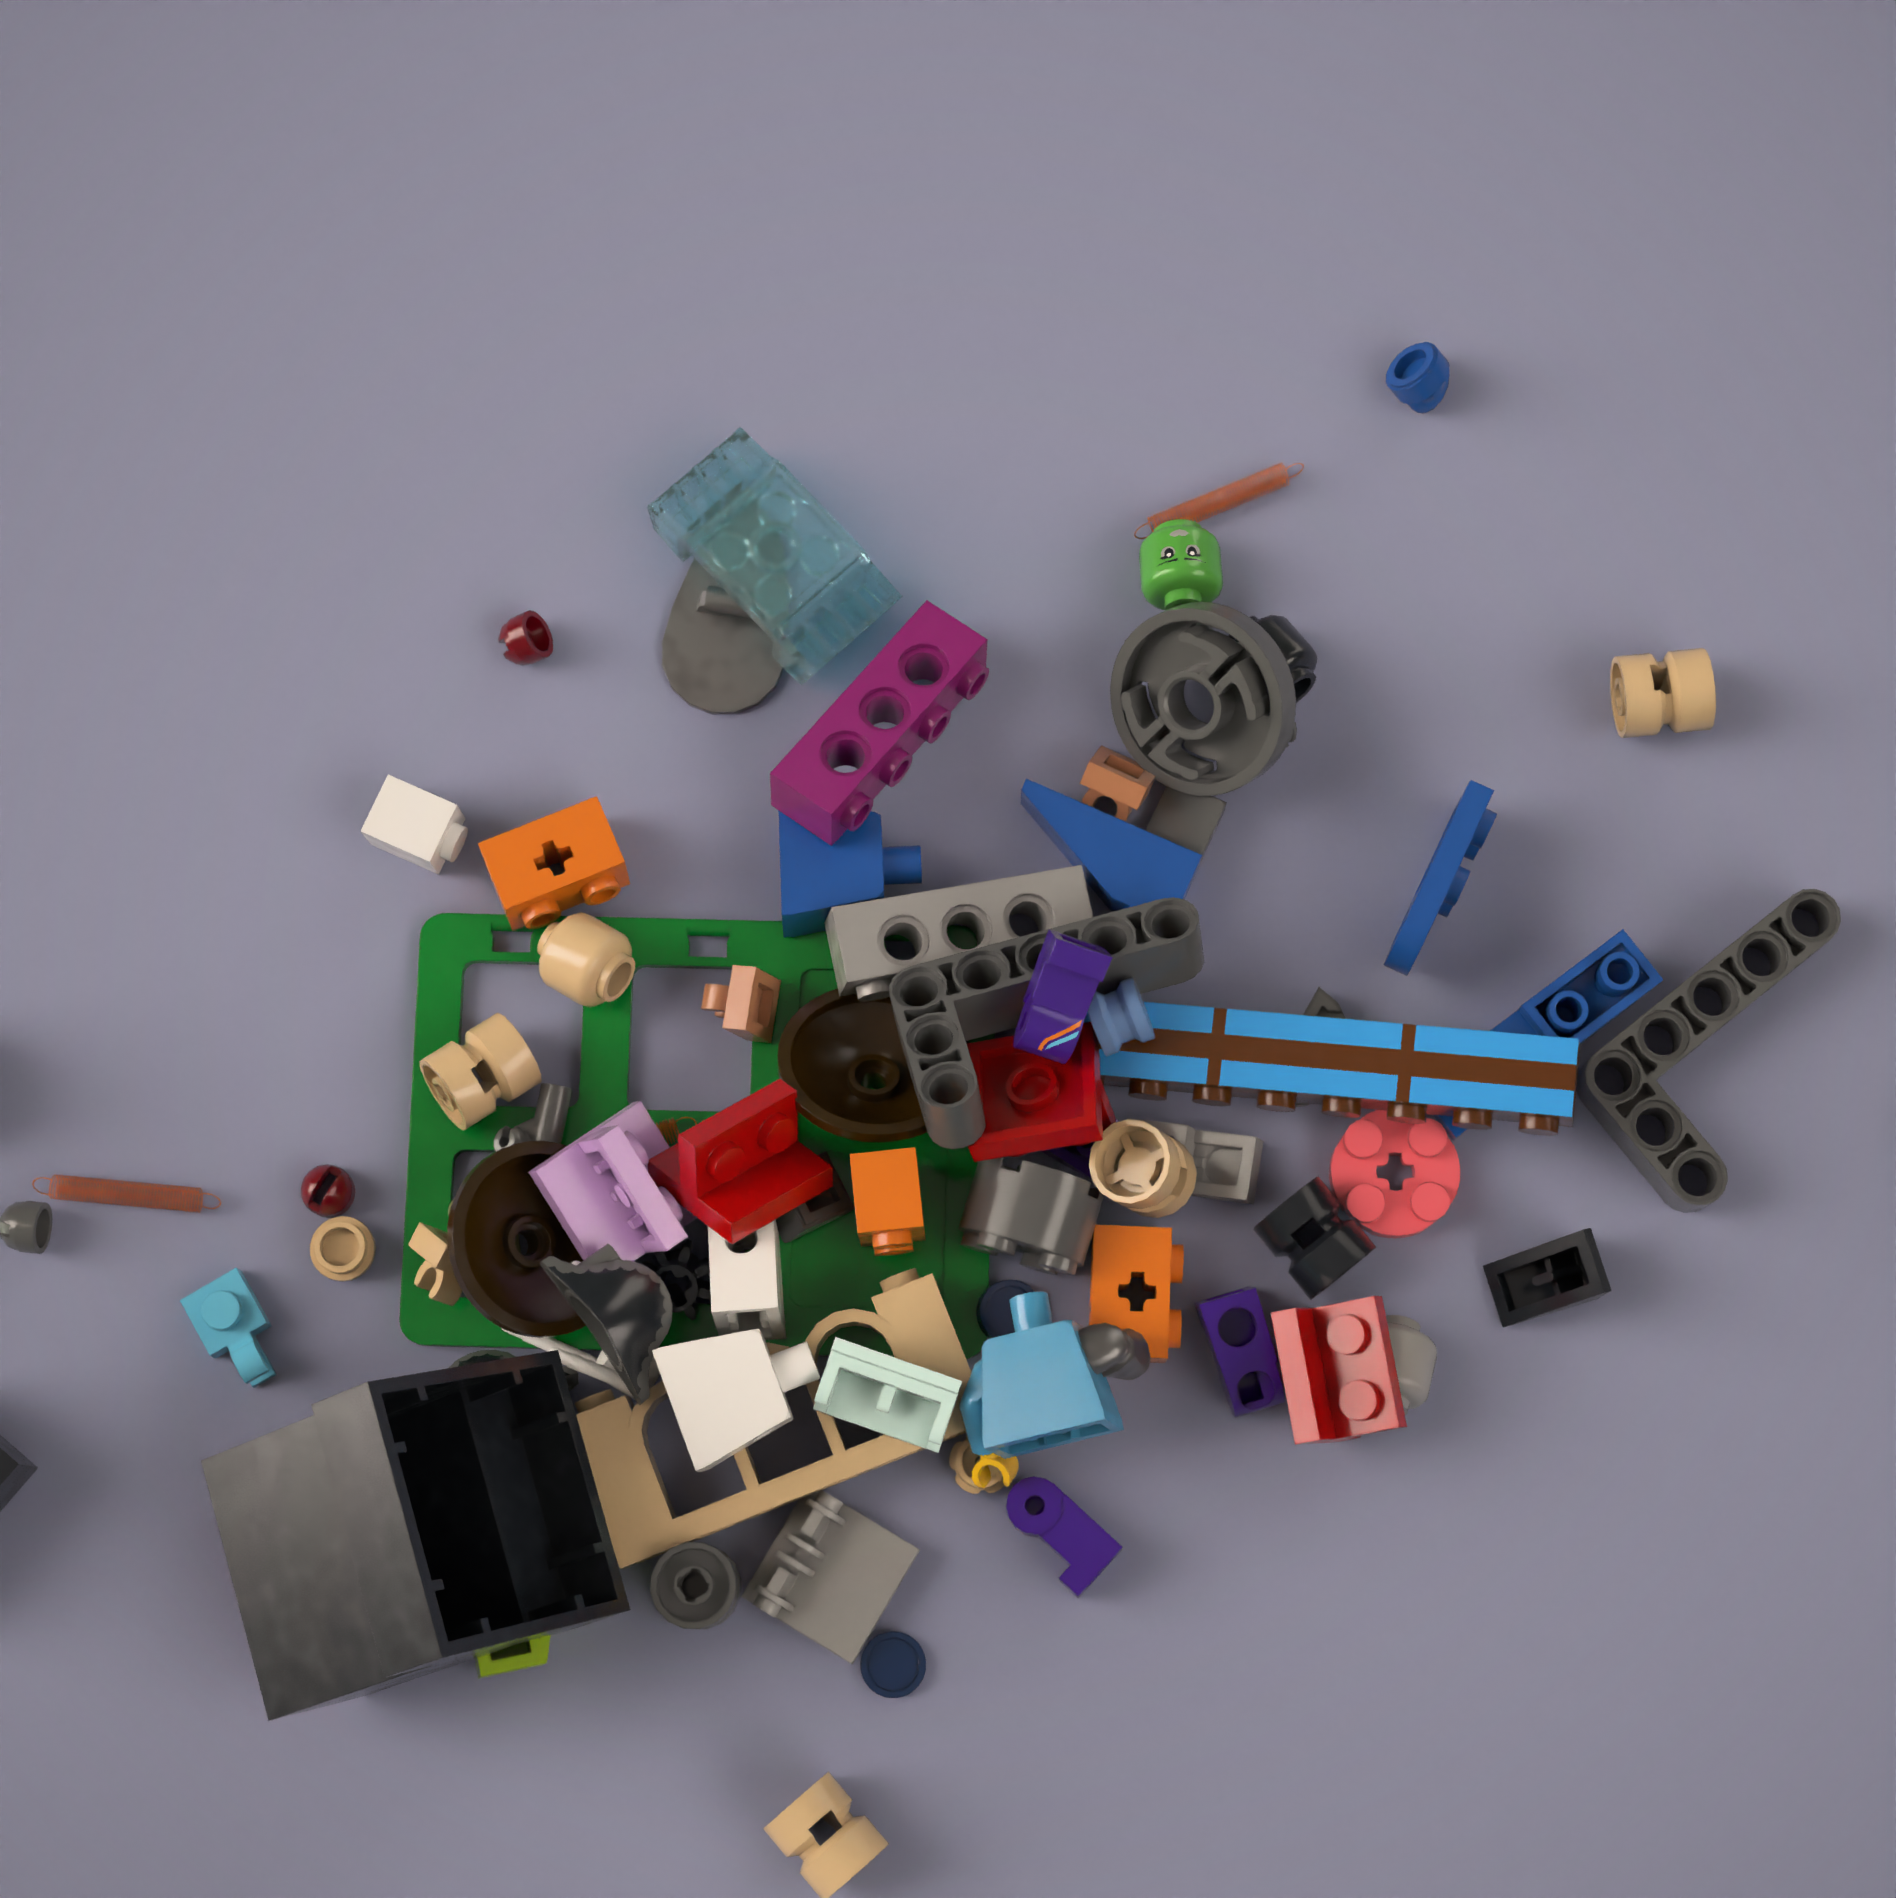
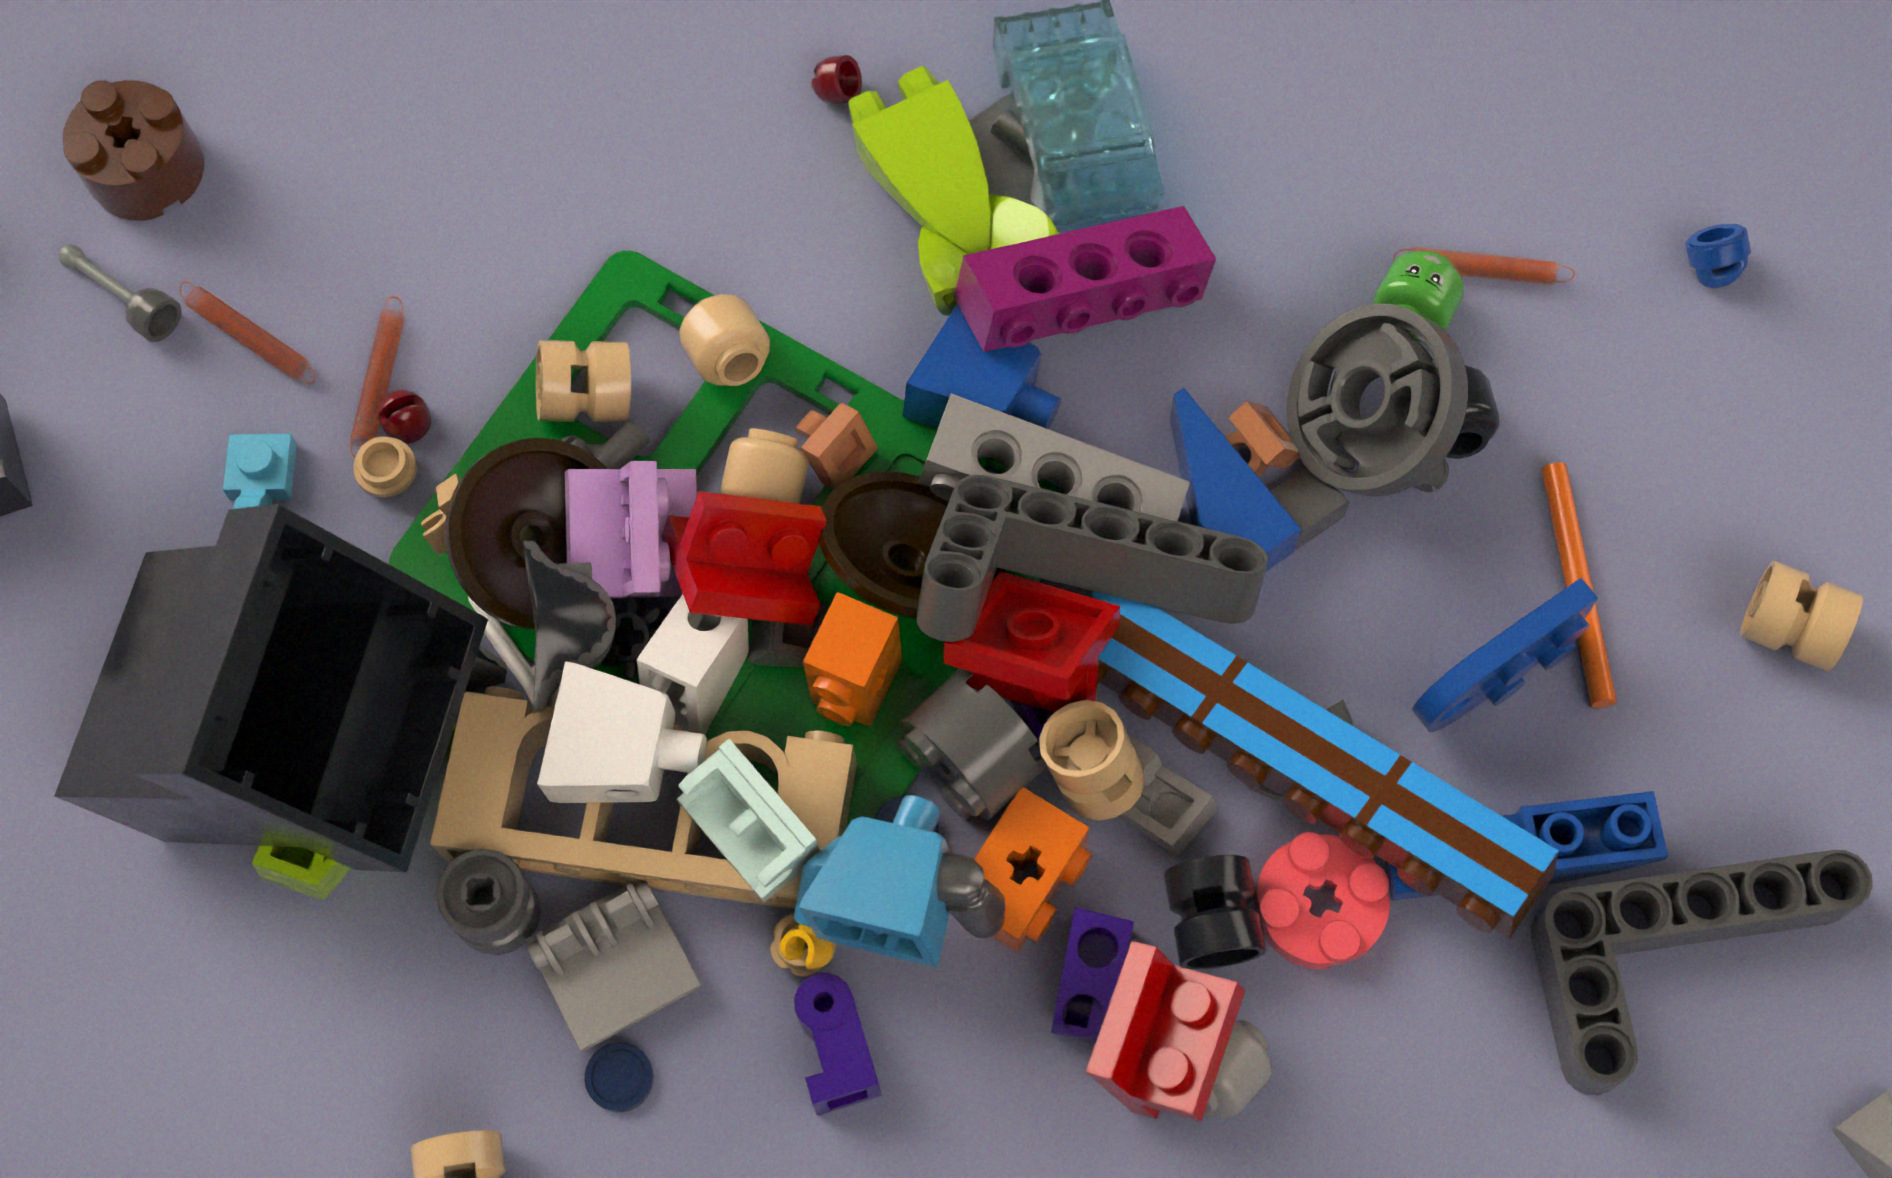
camera: 30 degrees right, 10 degrees down
white brick [361,774,468,875] -> none
orange brick [478,796,630,931] -> none
dark purple leg [1013,929,1113,1064] -> none
medium blue wheel [1088,977,1155,1057] -> none
black slope [1483,1228,1612,1327] -> none
none -> orange piece [350,296,405,458]
none -> tan head [721,428,809,504]
none -> lime hips [848,65,1059,316]
none -> orange bar [1541,462,1617,708]

